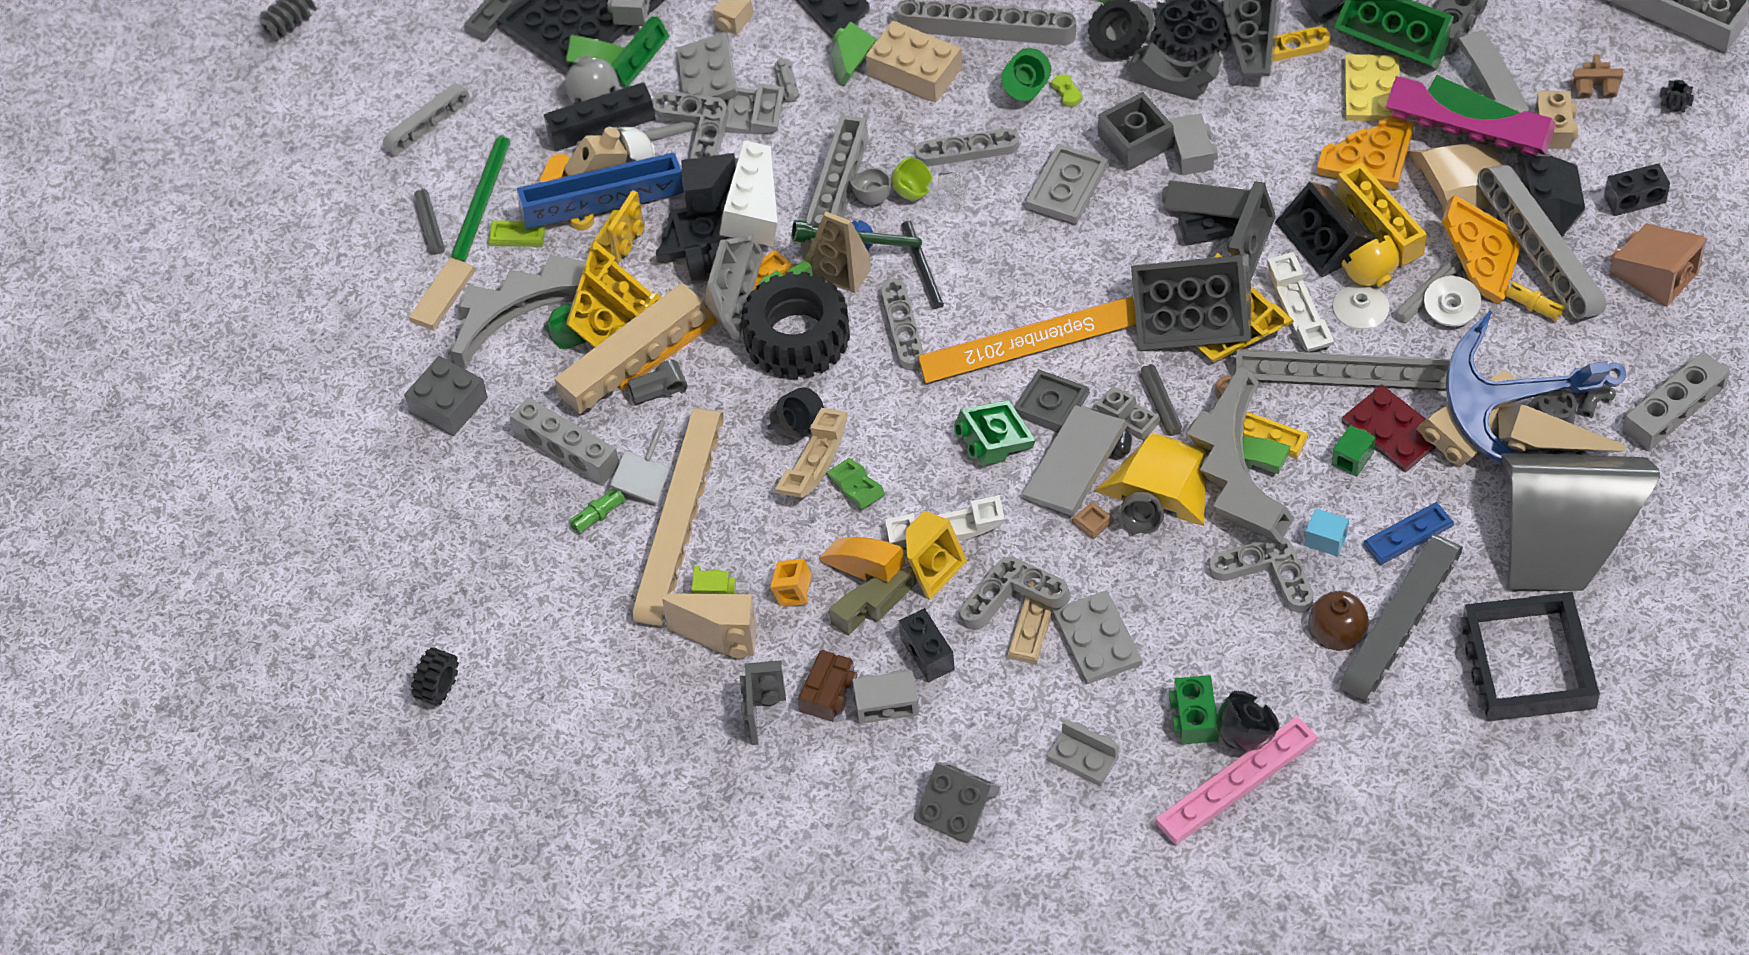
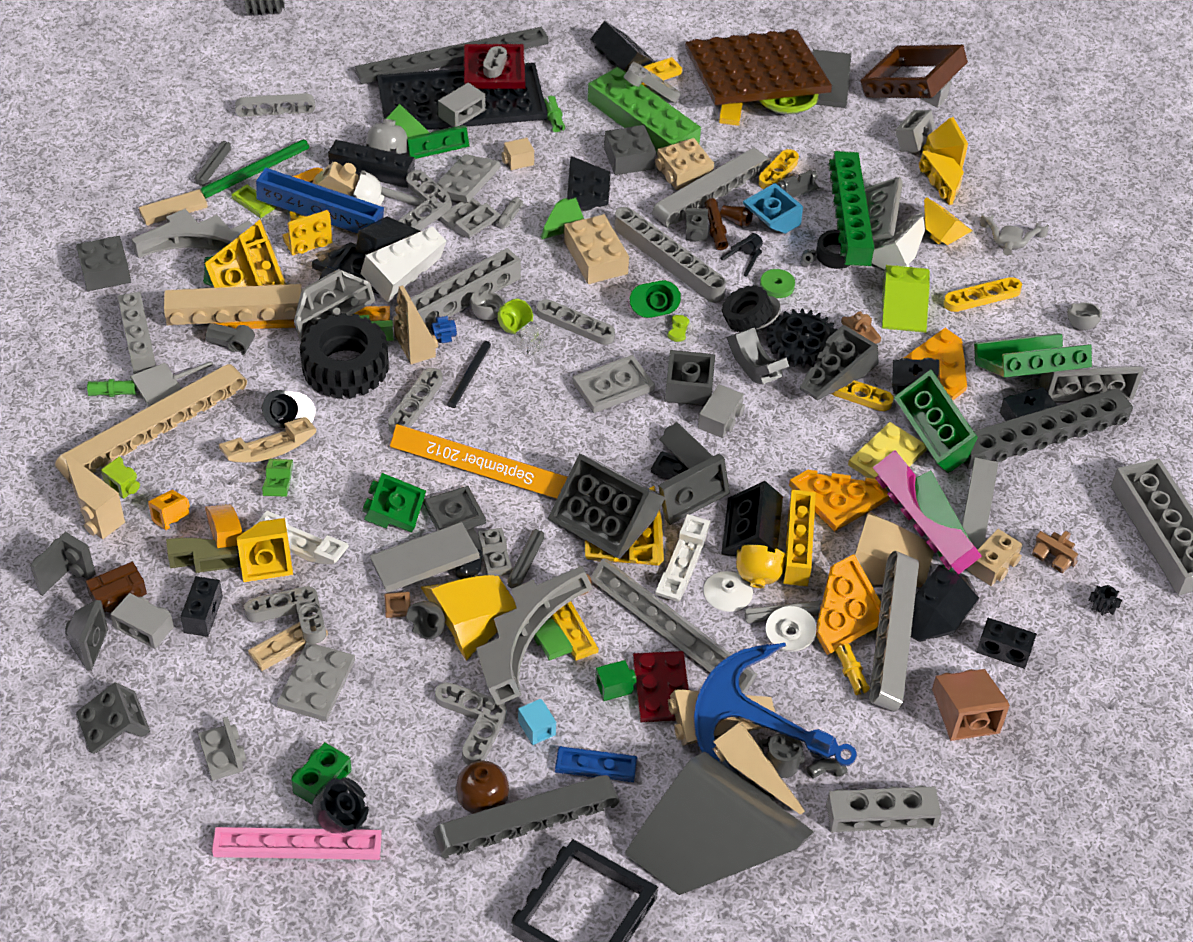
camera: 30 degrees right, 5 degrees down
dark green piece [791,220,922,248] -> none
none -> dark grey slope [65,600,108,671]

